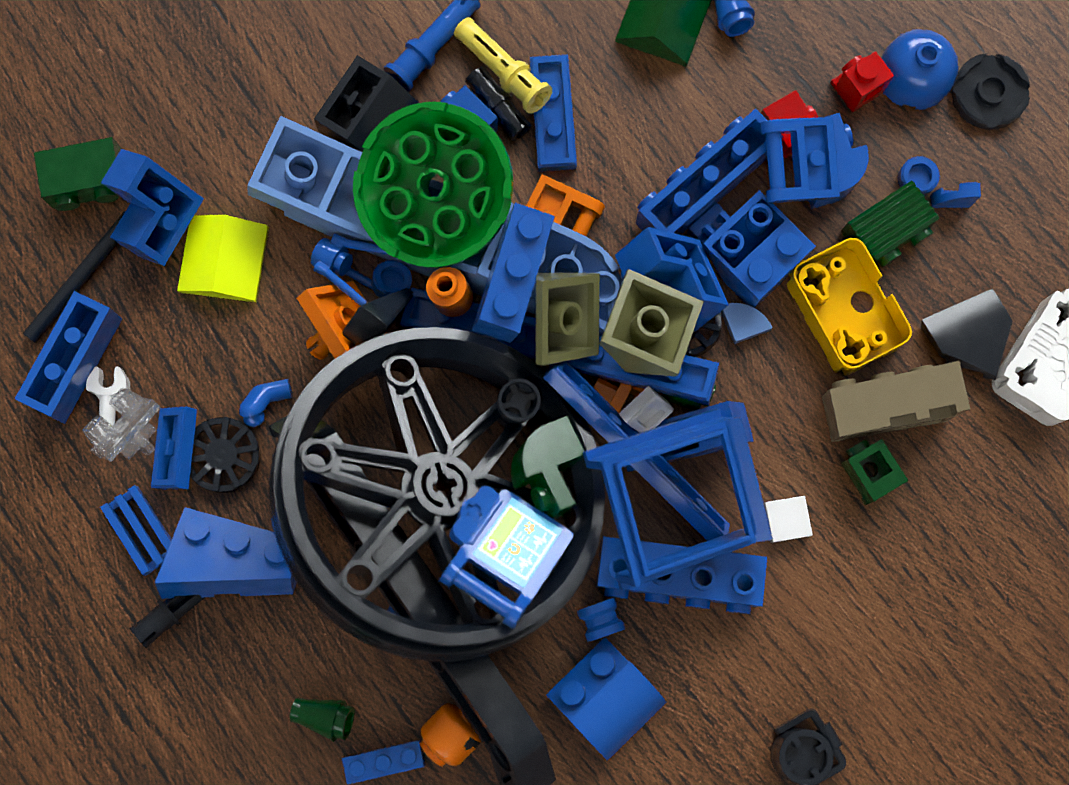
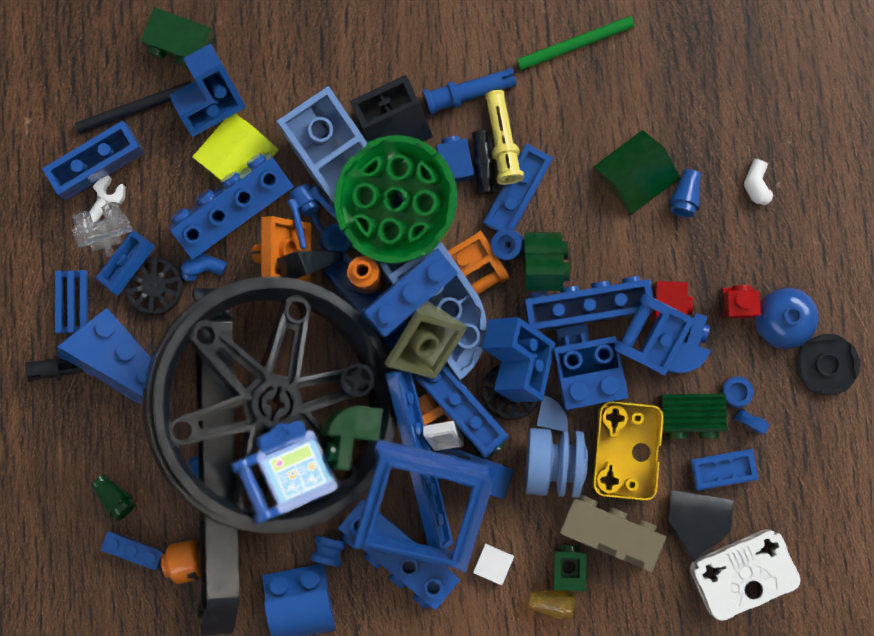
camera: 40 degrees right, 5 degrees up
olive slope [599,269,704,377] -> none
none -> blue brick [168,153,294,260]
none -> blue tile [491,229,524,260]
none -> dark green brick [523,232,570,291]
none -> medium blue wheel [525,428,588,498]
none -> clear yellow cone [529,590,576,621]
none -> blue plate [690,449,759,491]

